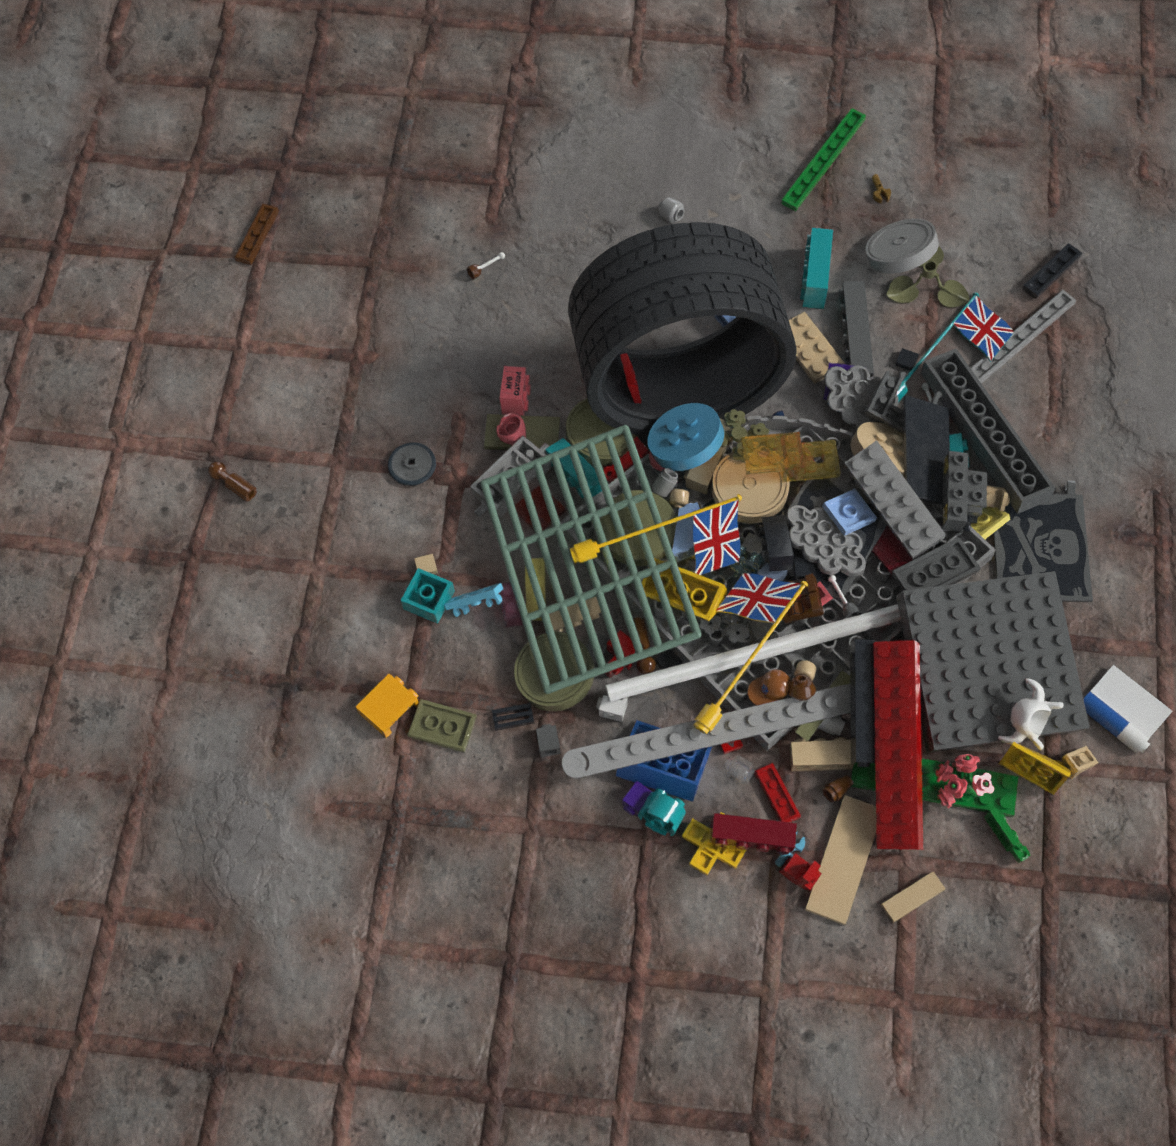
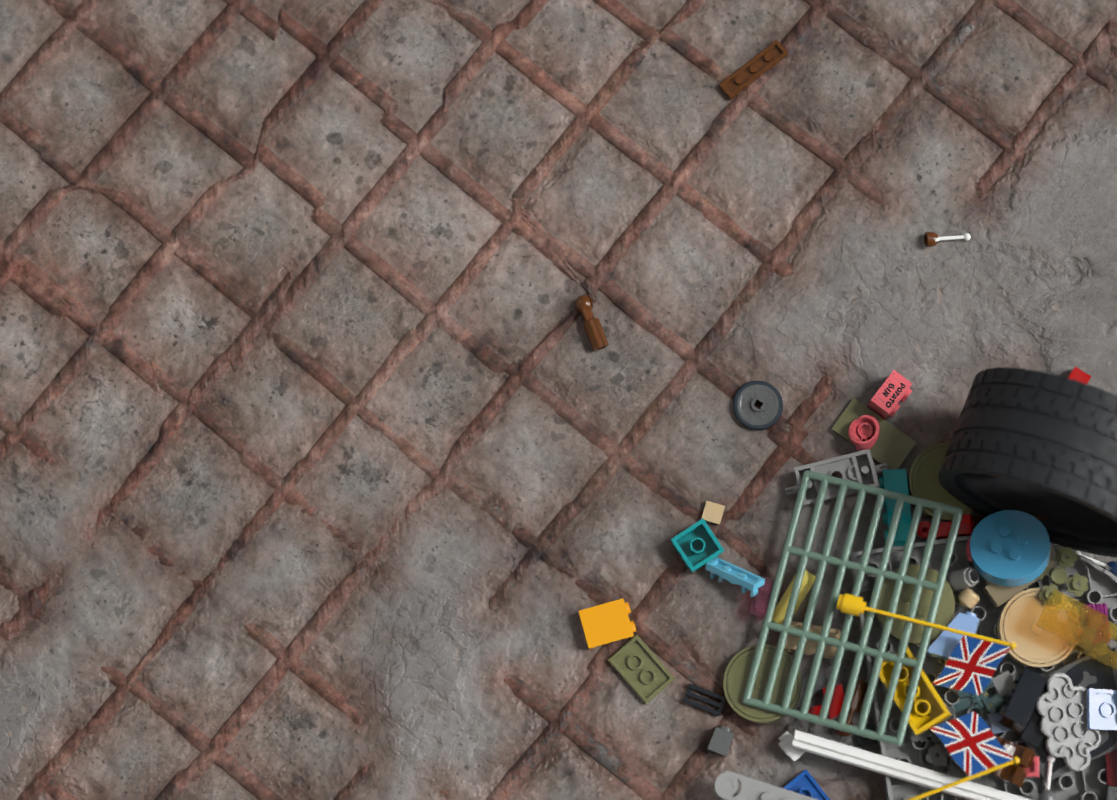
camera: 35 degrees right, 15 degrees up
clear red plate [515,485,566,531] -> none

